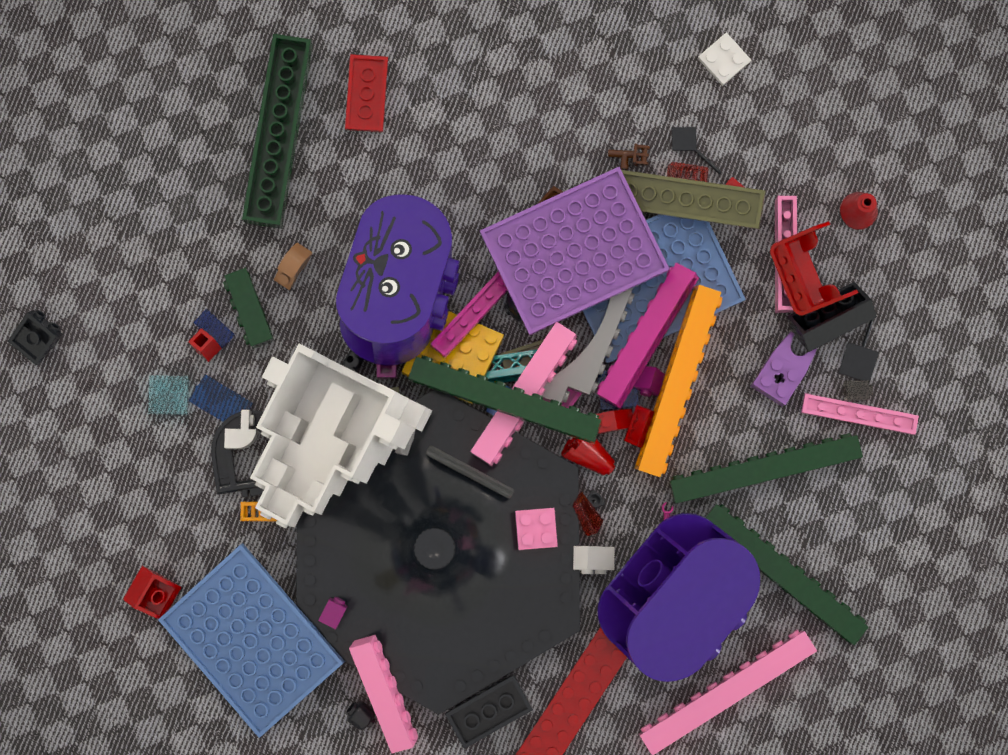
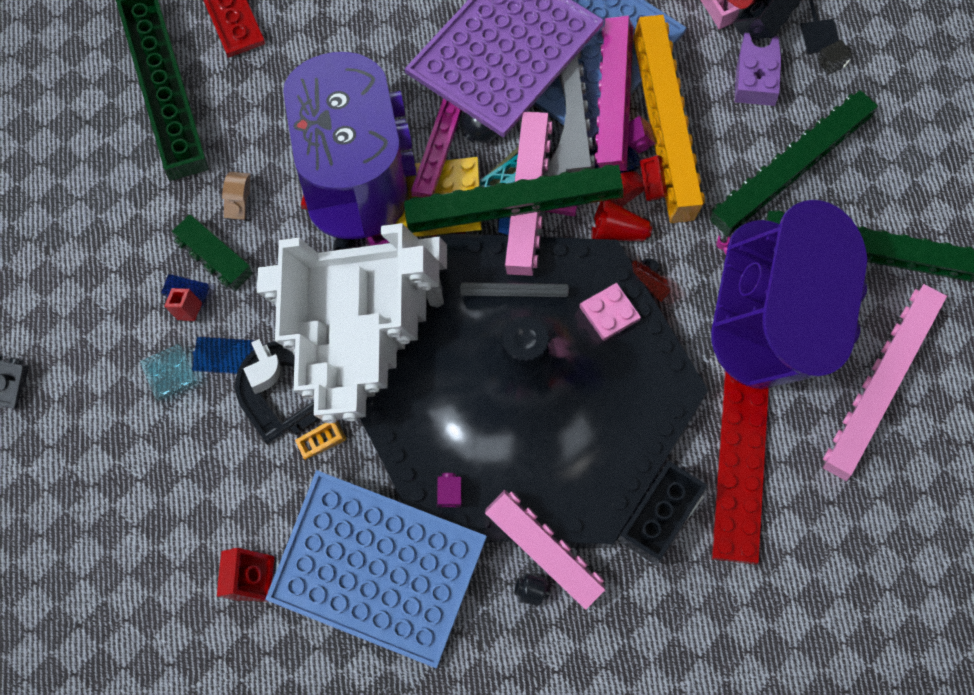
camera: 25 degrees left, 15 degrees down
white brick [573,546,615,574] -> none
bright pink plate [801,393,919,435] -> none

